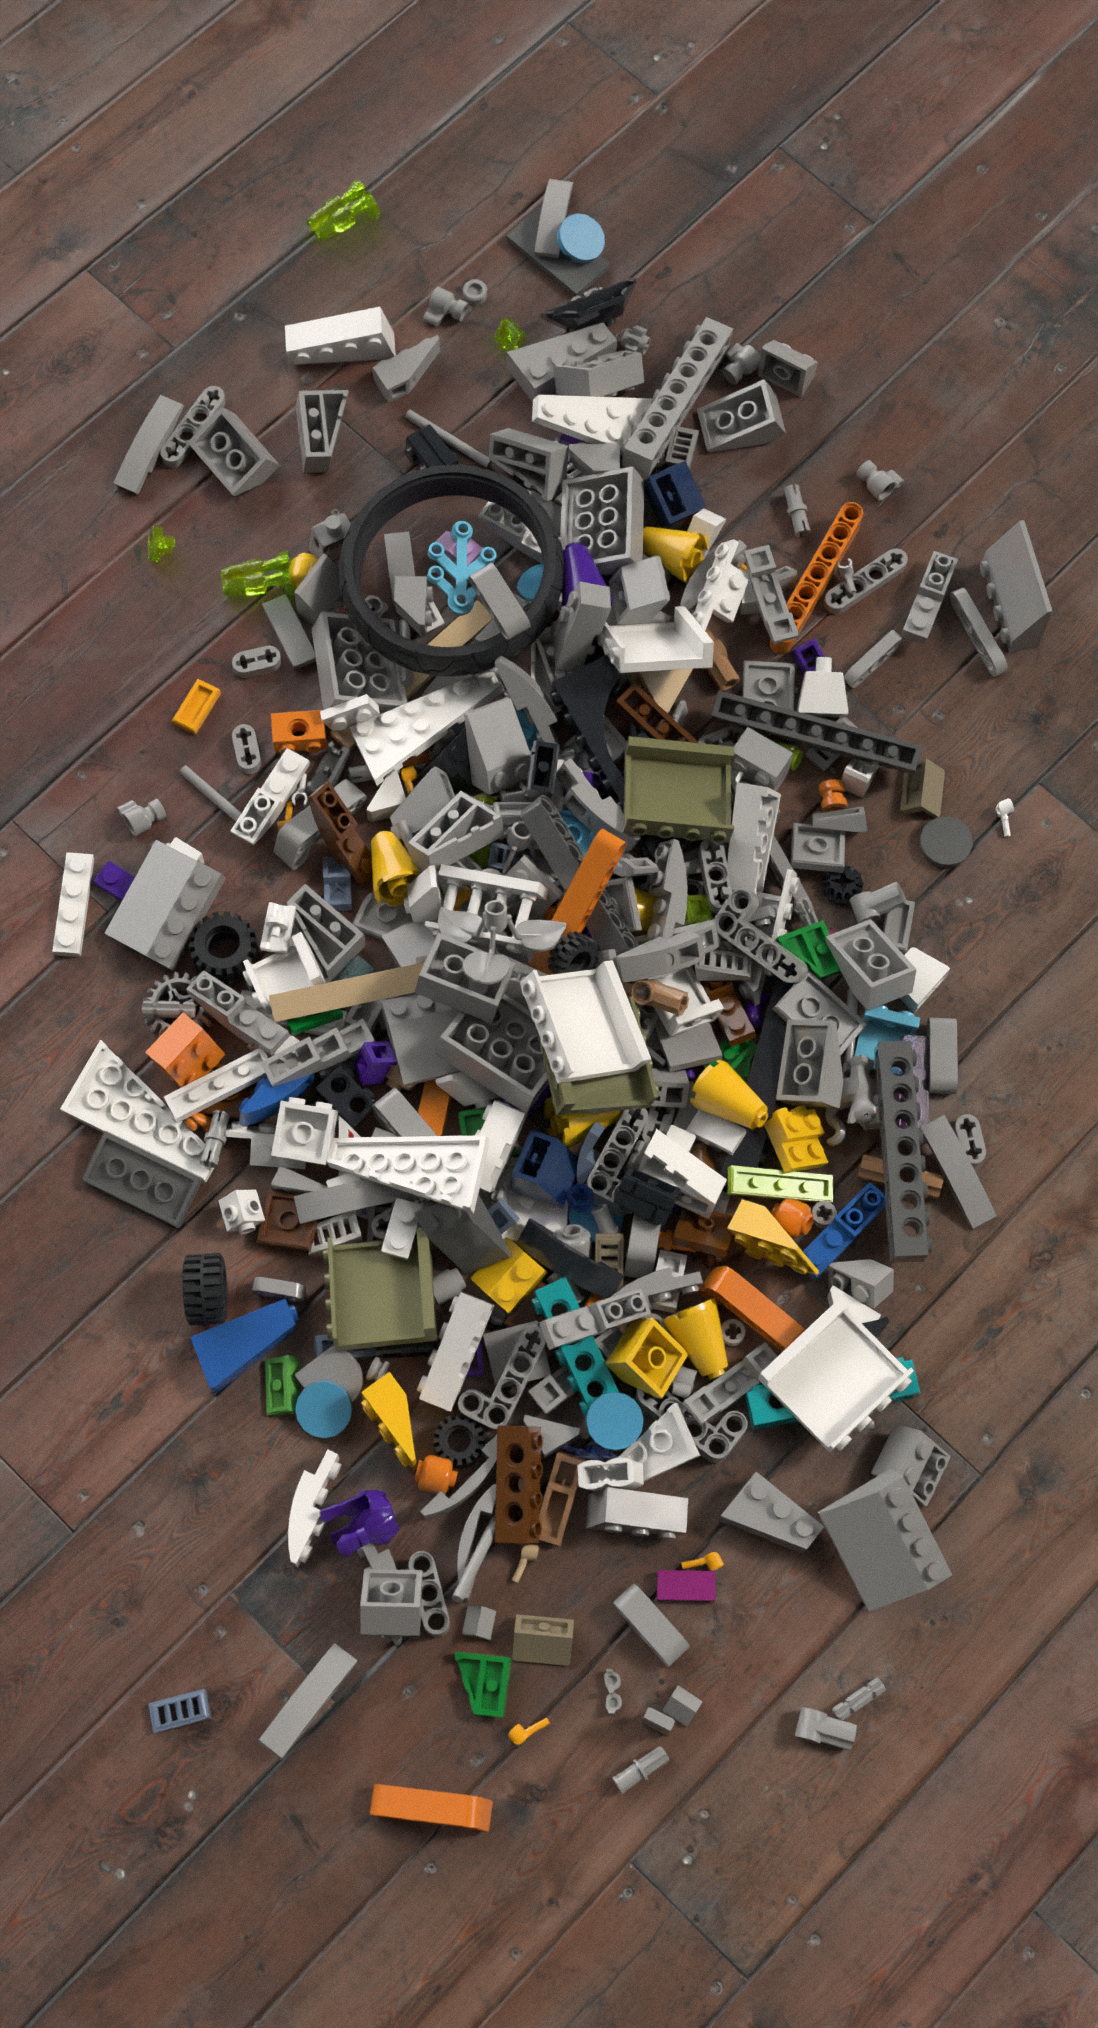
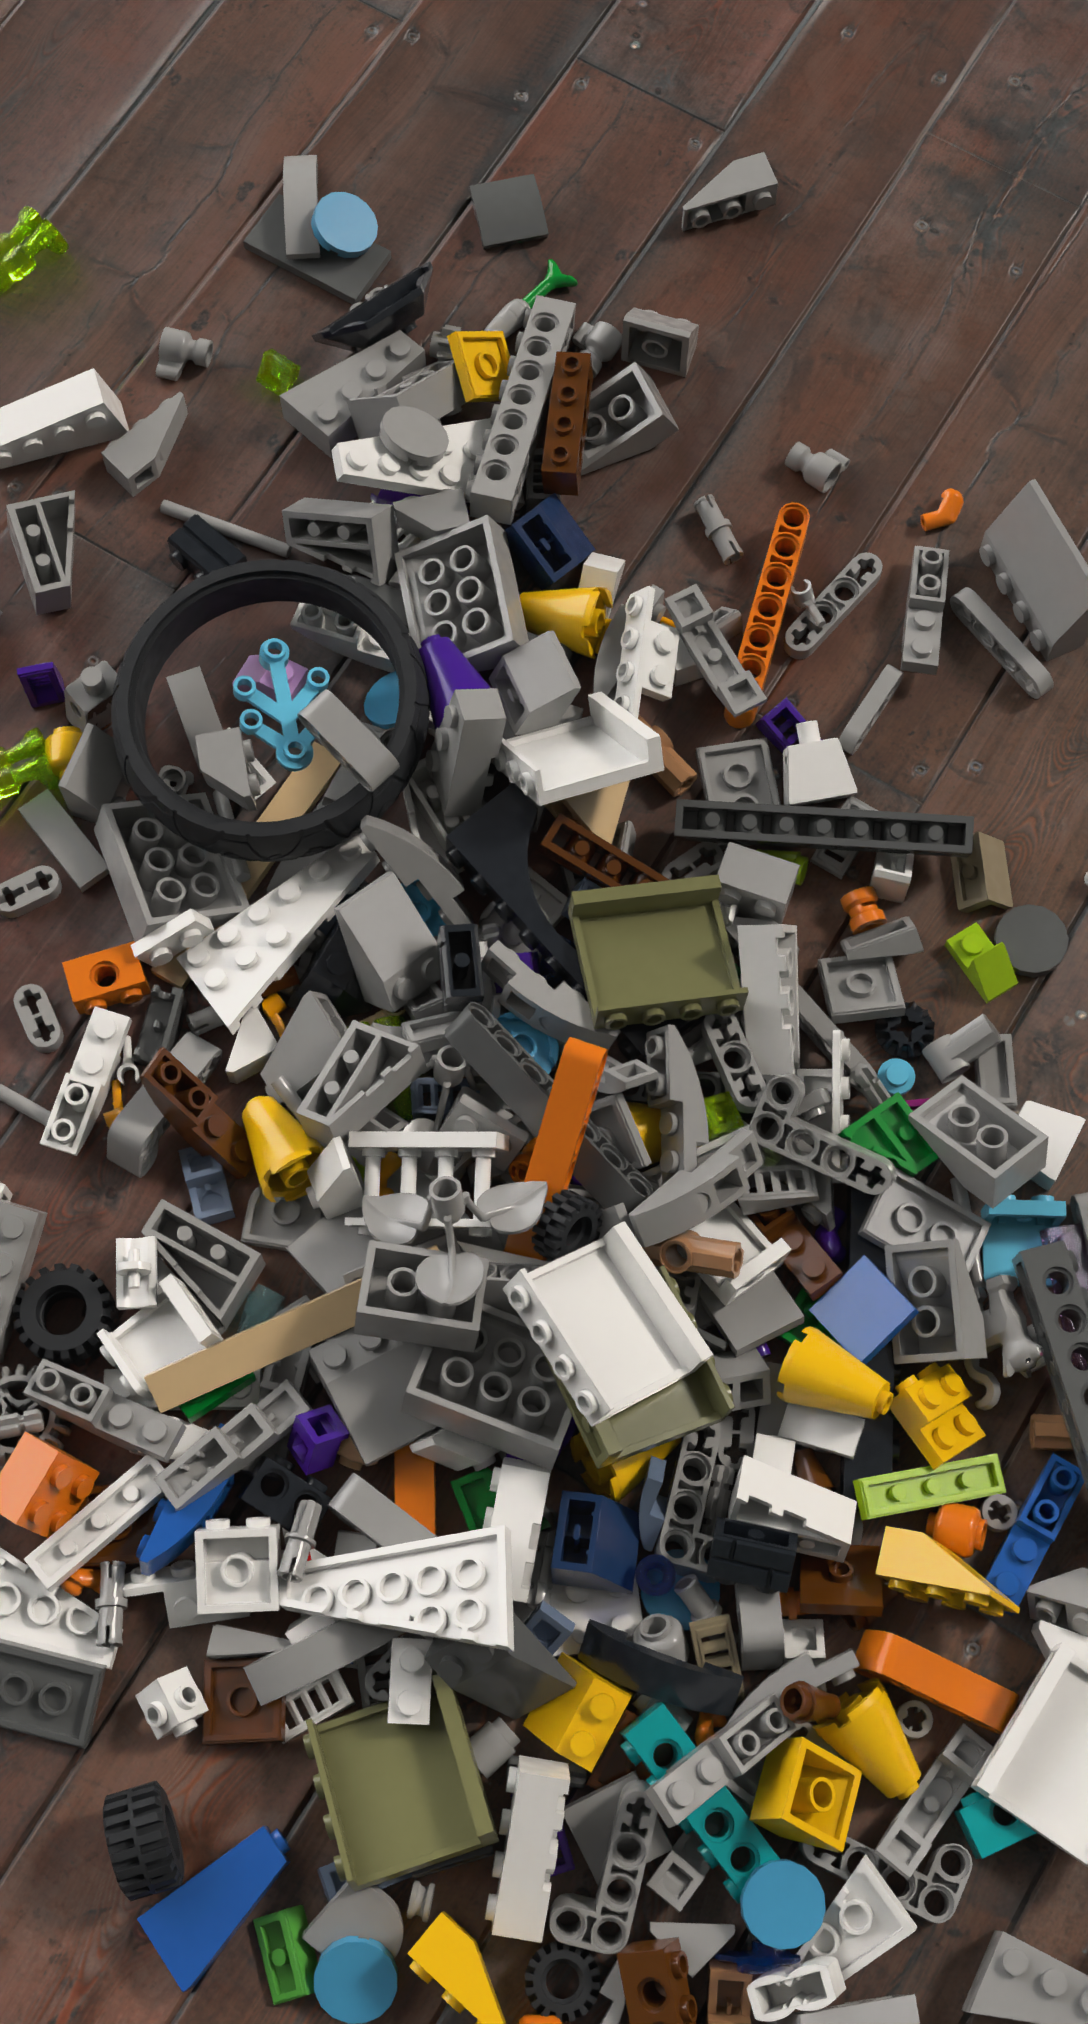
camera: 10 degrees left, 0 degrees up
light grey beam [252,1277,306,1302] -> none
light grey tile [463,280,487,305] -> none
light grey piece [669,1366,697,1398] -> none
none -> dark purple slope [17,662,65,708]
none -> light grey axle [276,1500,322,1583]
none -> light grey tile [379,406,449,466]
none -> yellow tile [447,331,510,402]
none -> dark grey slope [469,174,549,250]
none -> piece [484,259,578,339]
none -> reddish brown brick [541,351,593,496]
none -> light grey slope [681,152,778,231]
none -> reddish brown cone [780,1681,841,1724]
none -> tile [809,1255,919,1365]
none -> medium azure plate [877,1058,915,1095]
none -> orange arm [920,488,964,532]
none -> lime slope [944,922,1018,1004]

